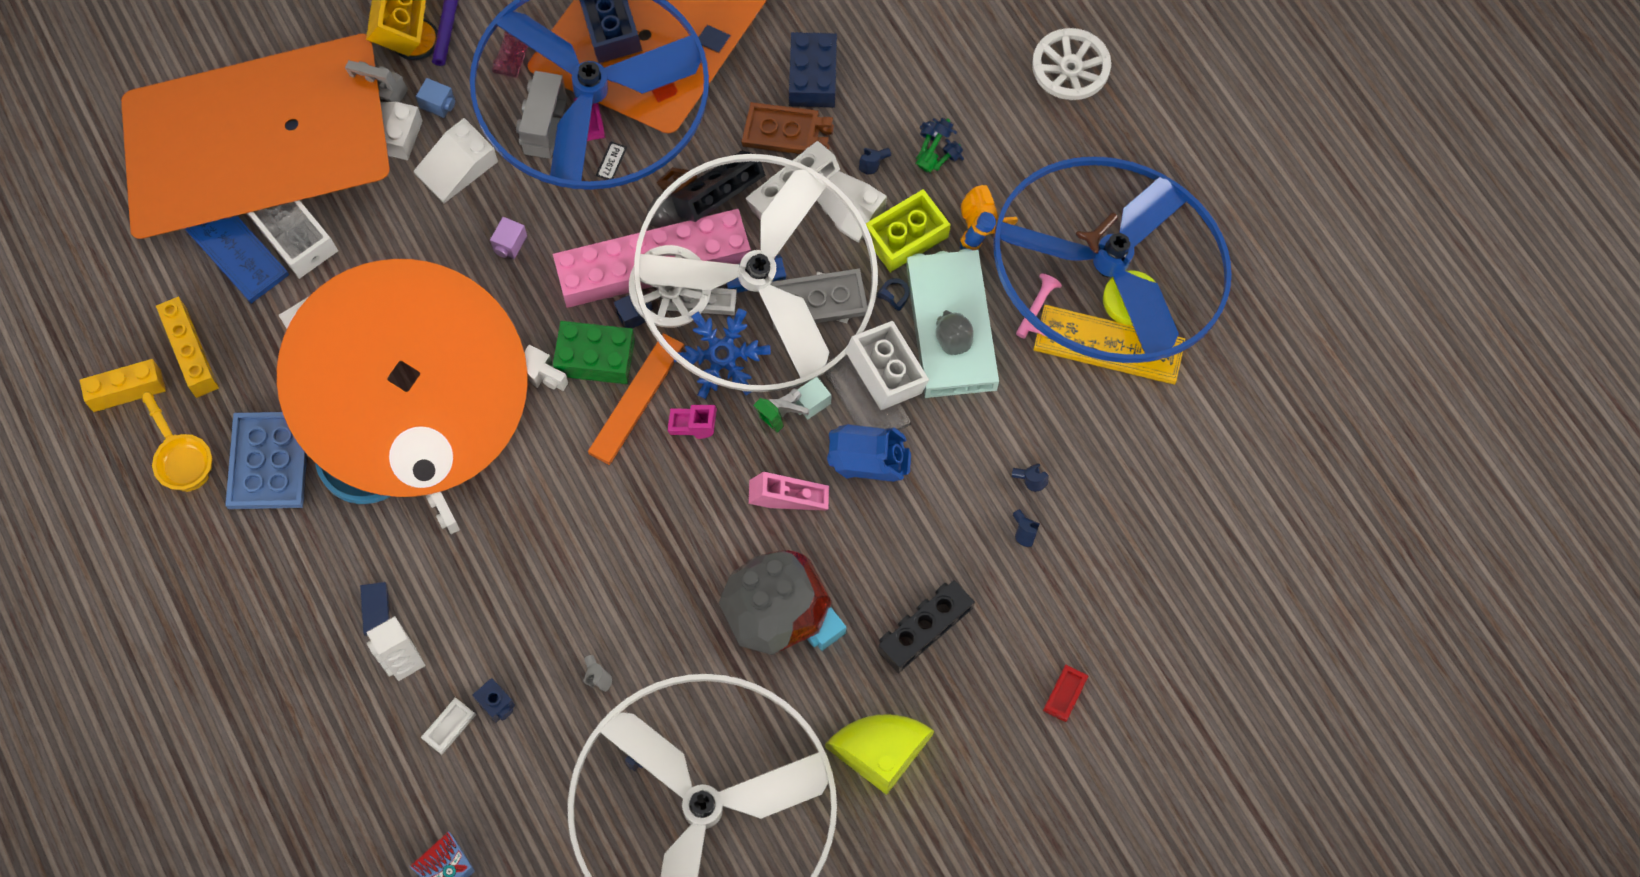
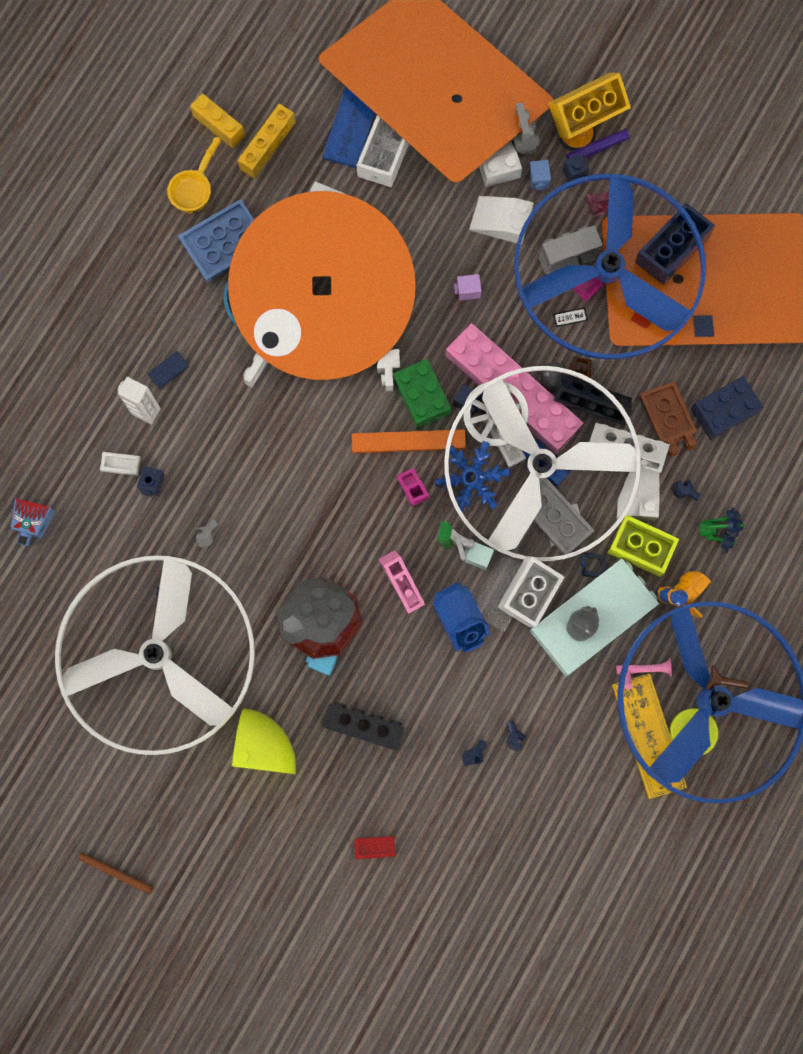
camera: 60 degrees right, 10 degrees up
none -> dark blue brick [562,153,590,182]

